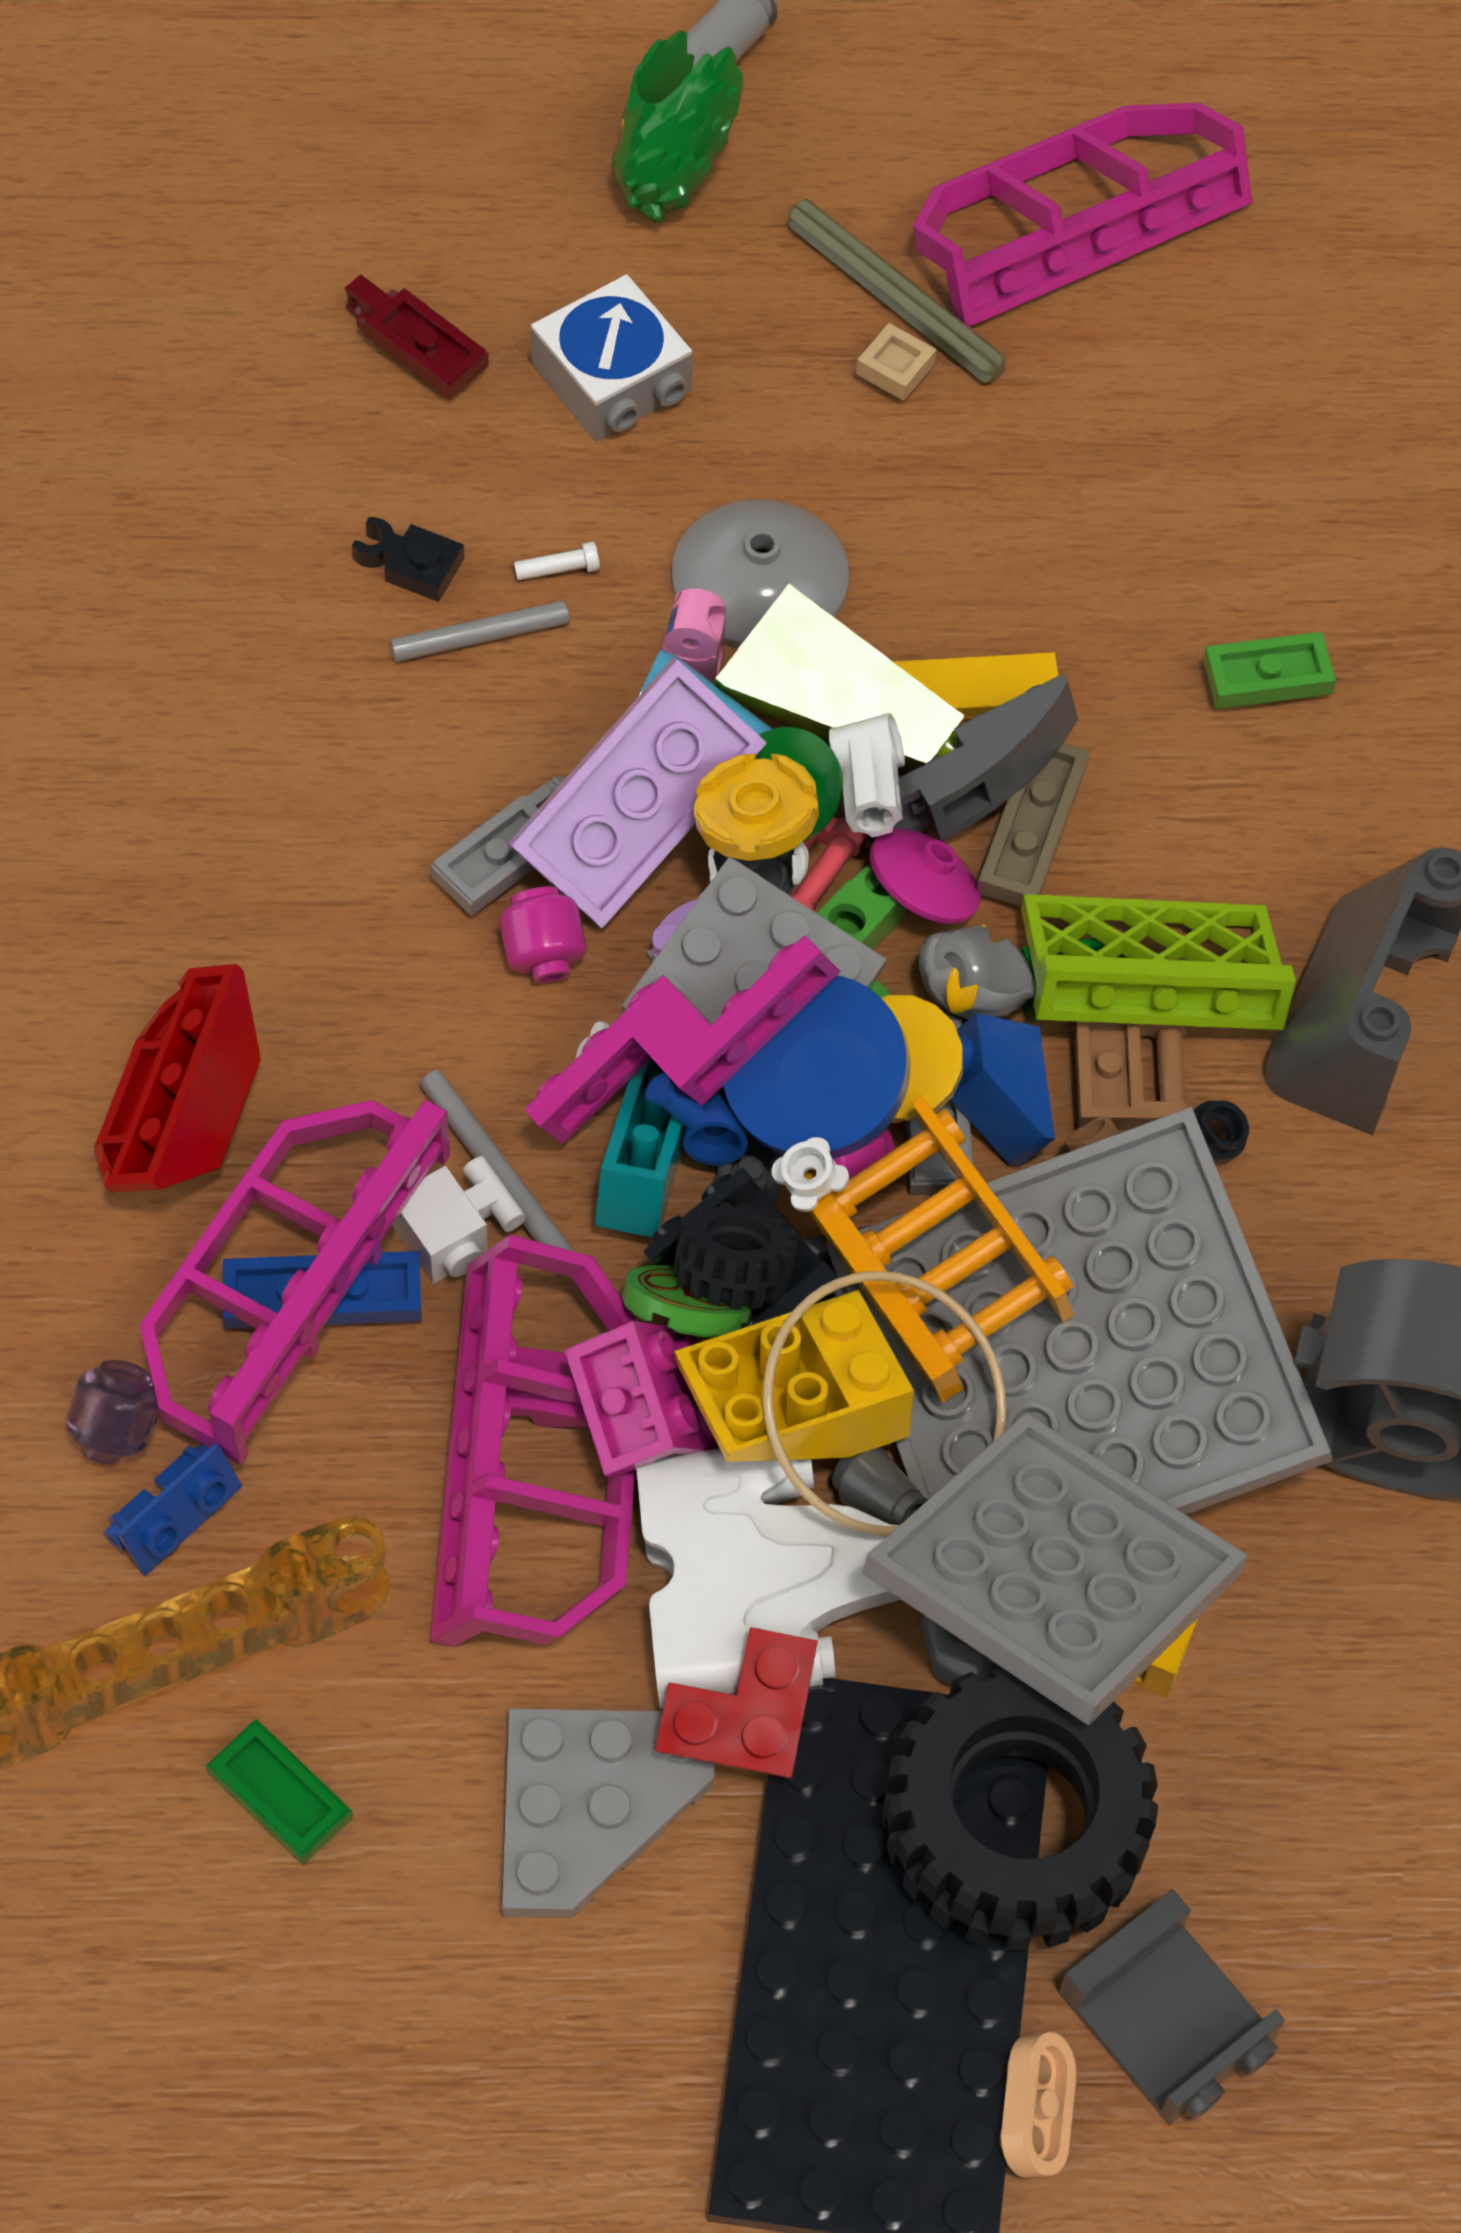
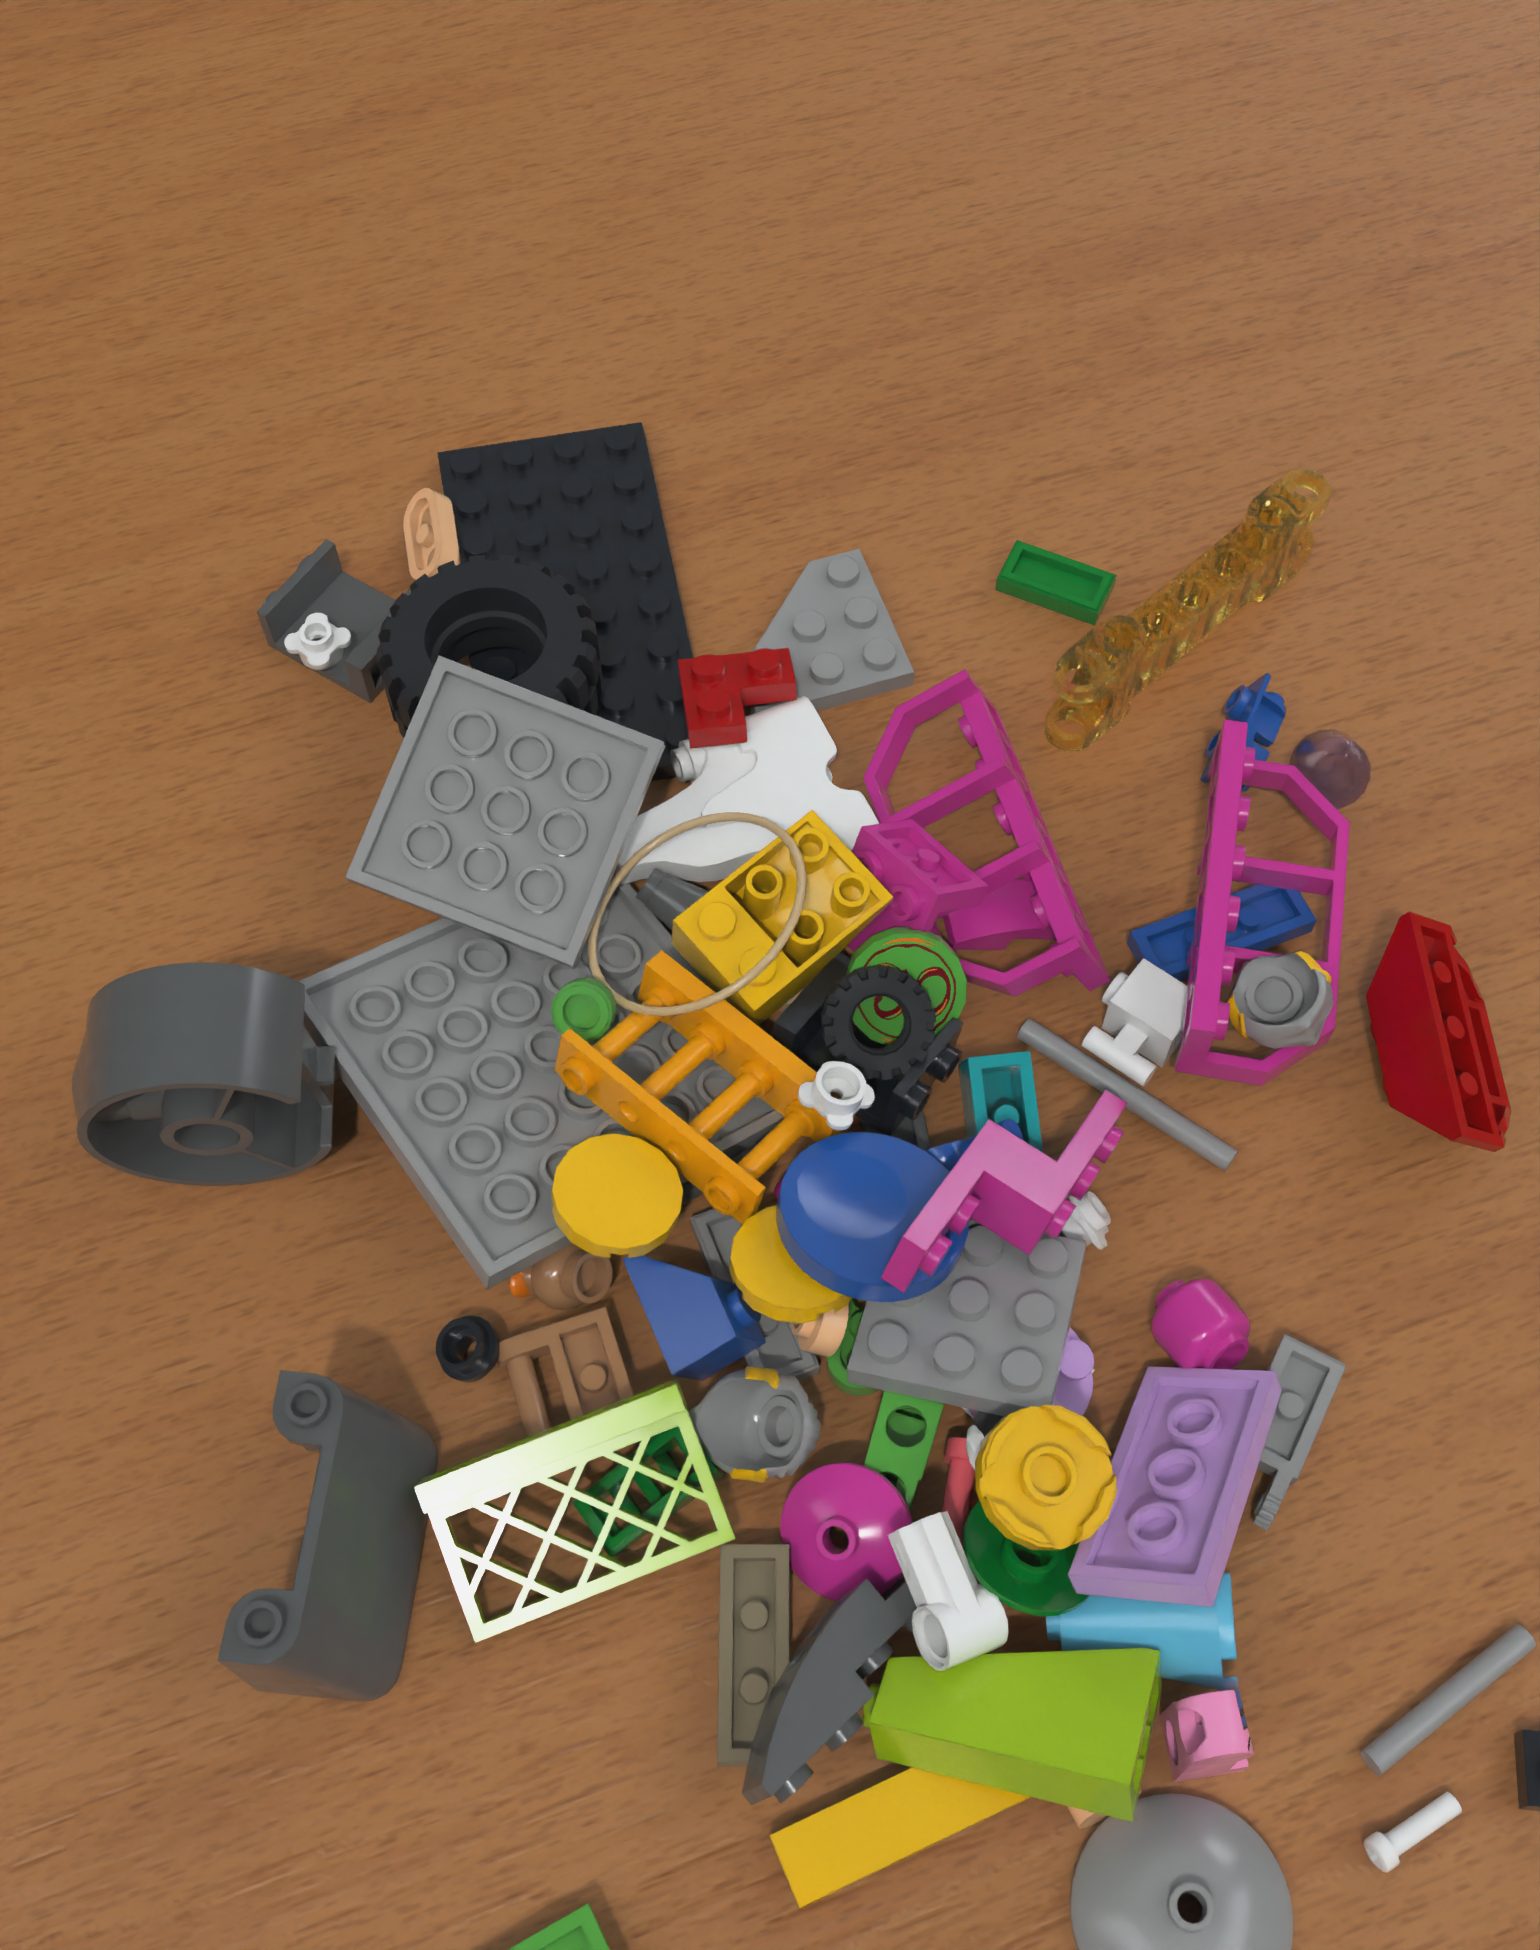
camera: 165 degrees right, 0 degrees up
none -> white plate [284,613,352,670]
none -> bright green tile [551,978,617,1042]
none -> yellow tile [551,1133,683,1258]
none -> light grey hair [1226,951,1334,1049]

